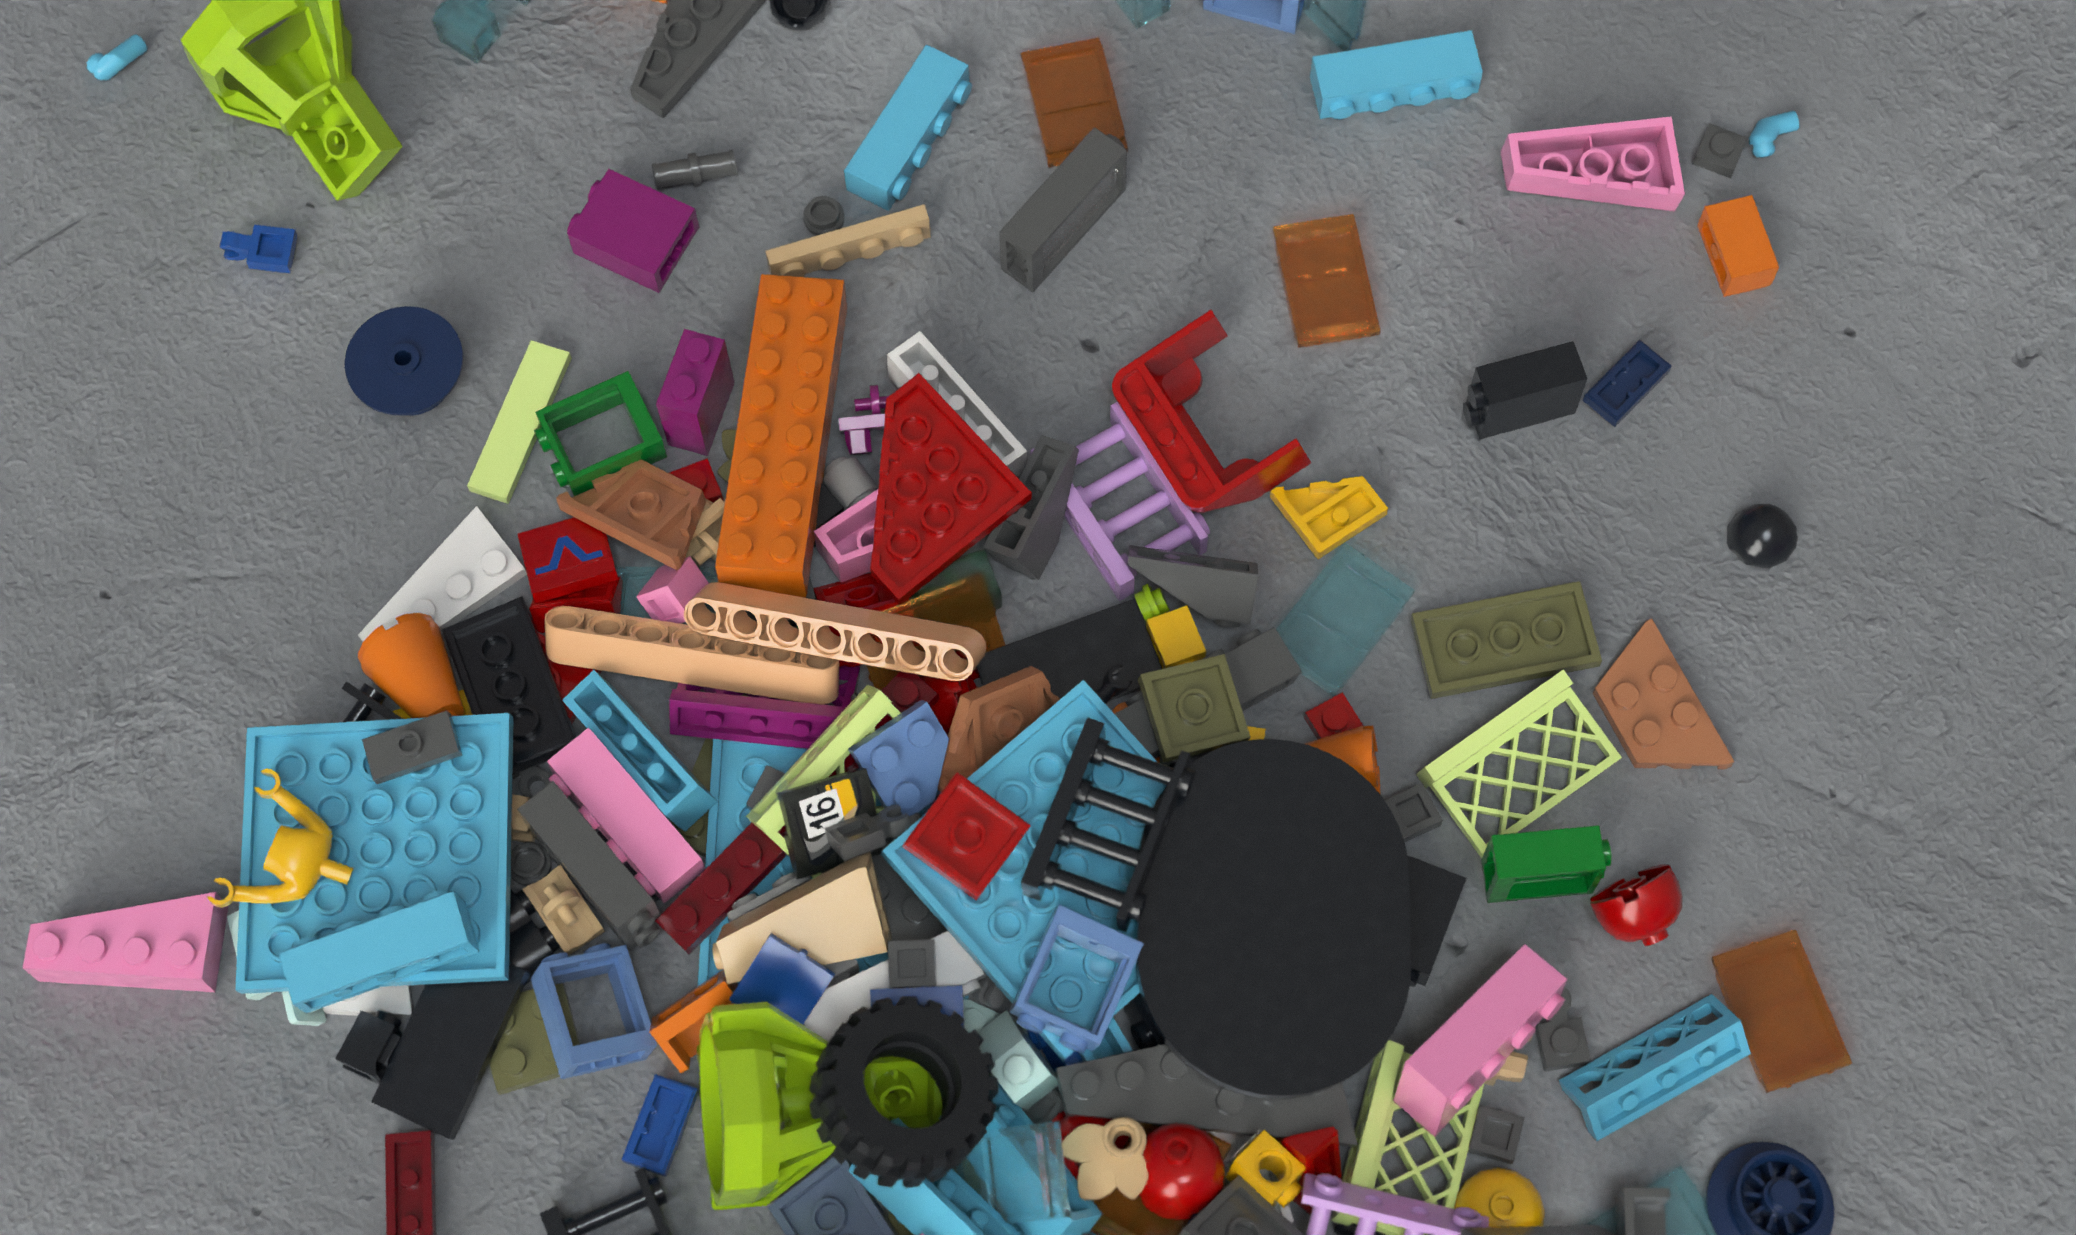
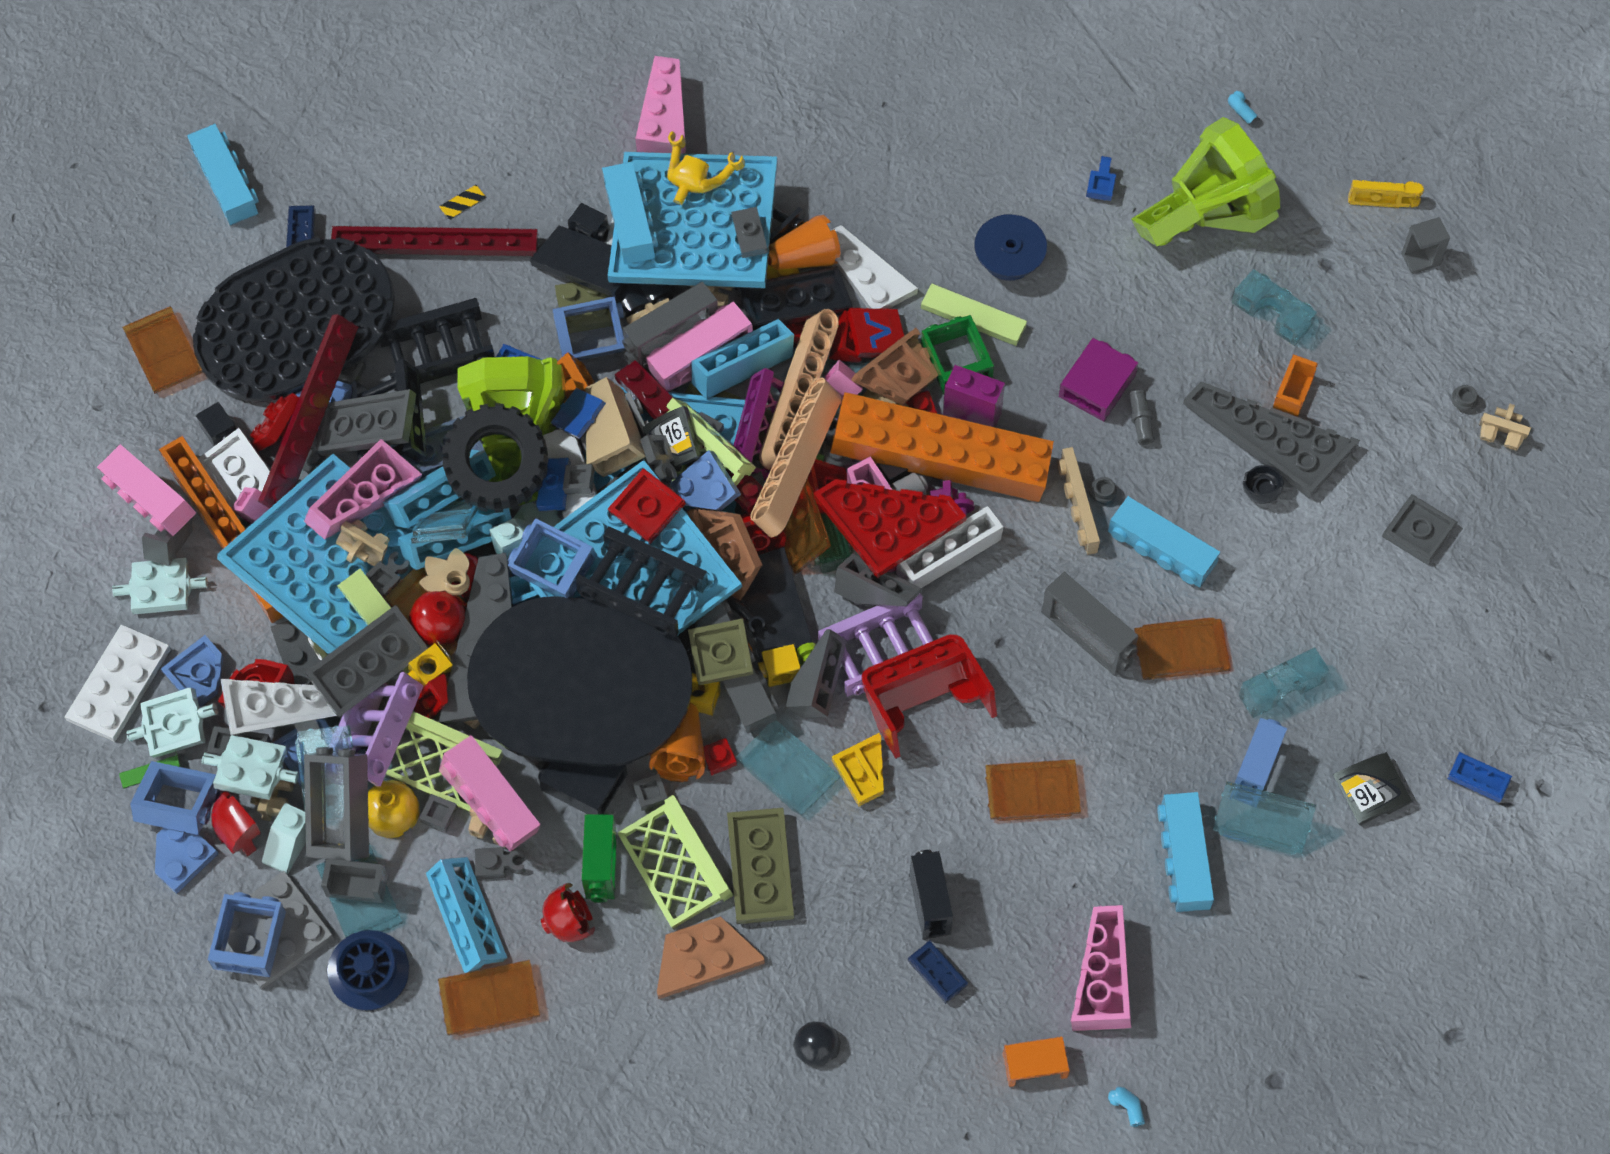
camera: 95 degrees right, 5 degrees down
dark grey plate [1692,123,1748,179] -> none

